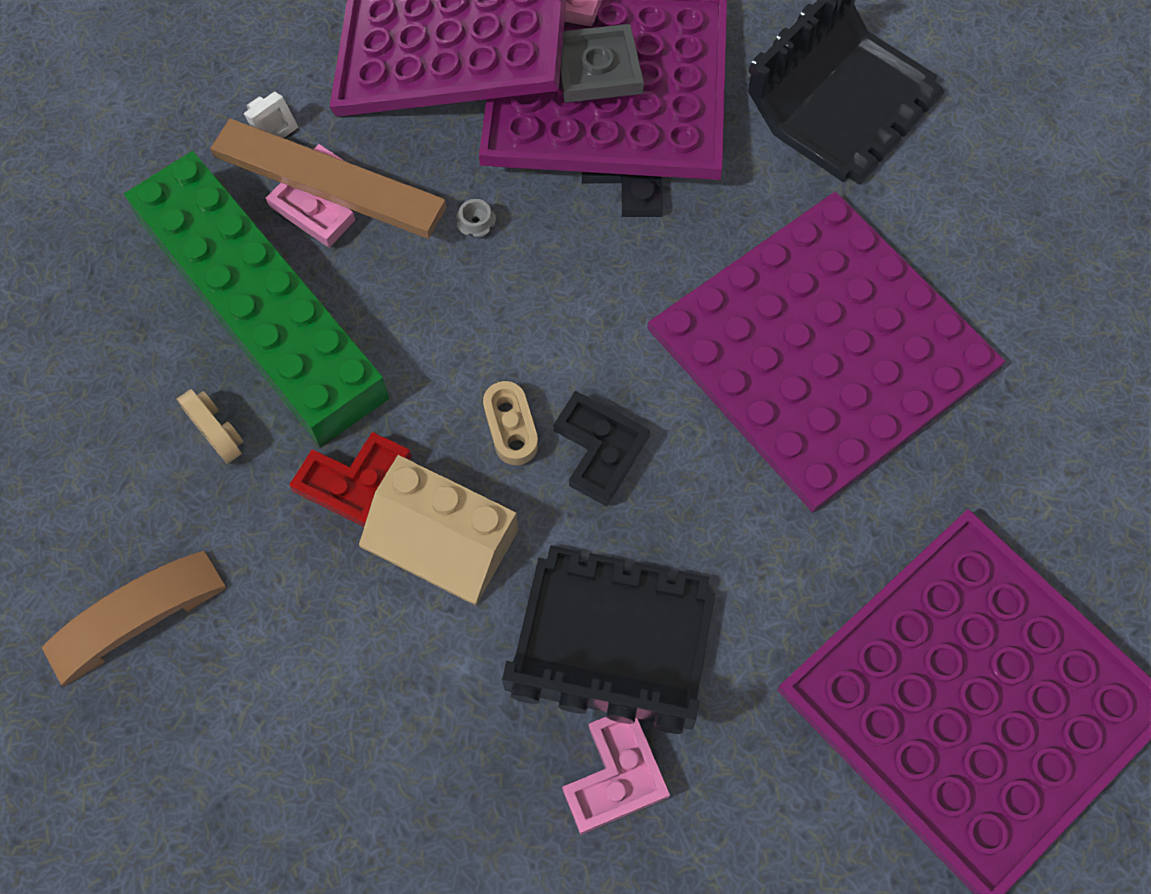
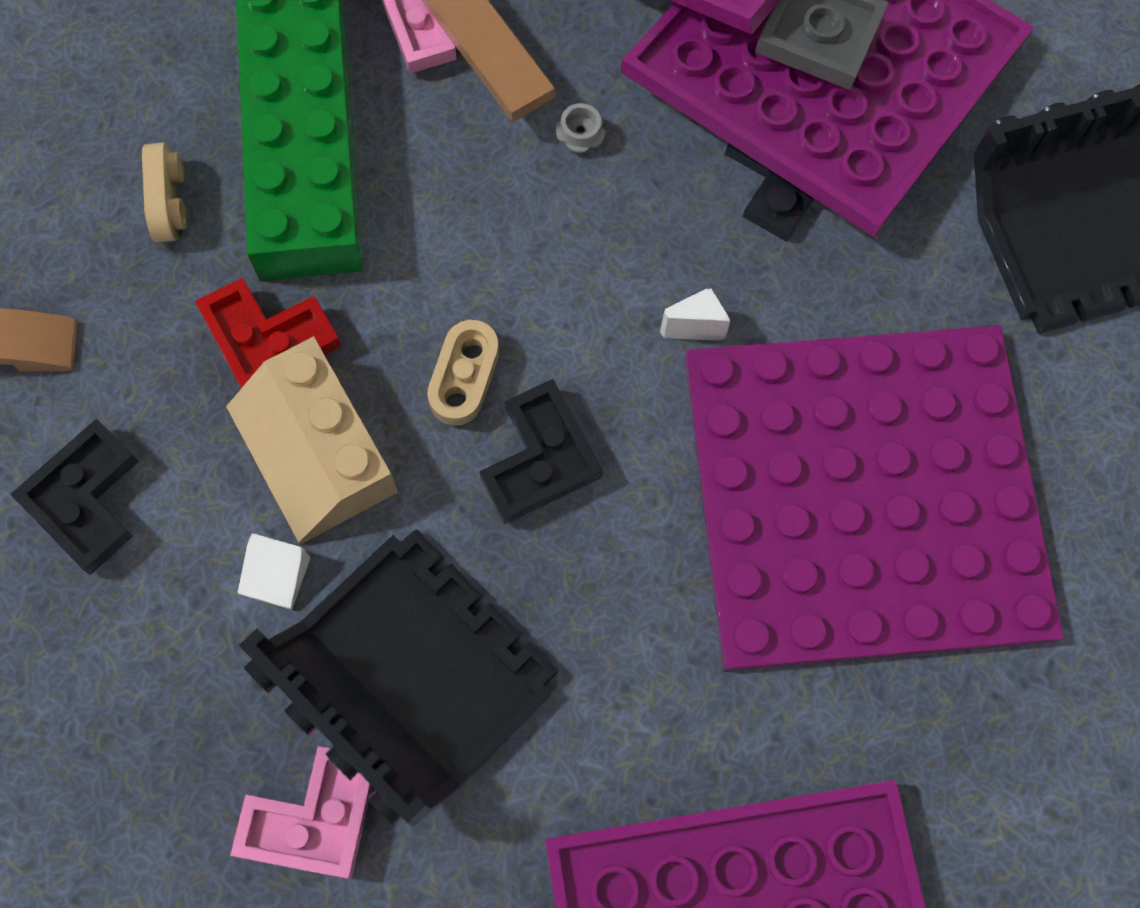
camera: 30 degrees right, 5 degrees up
none -> black plate [10,418,139,575]
none -> white slope [238,534,311,610]
none -> white slope [660,288,730,341]

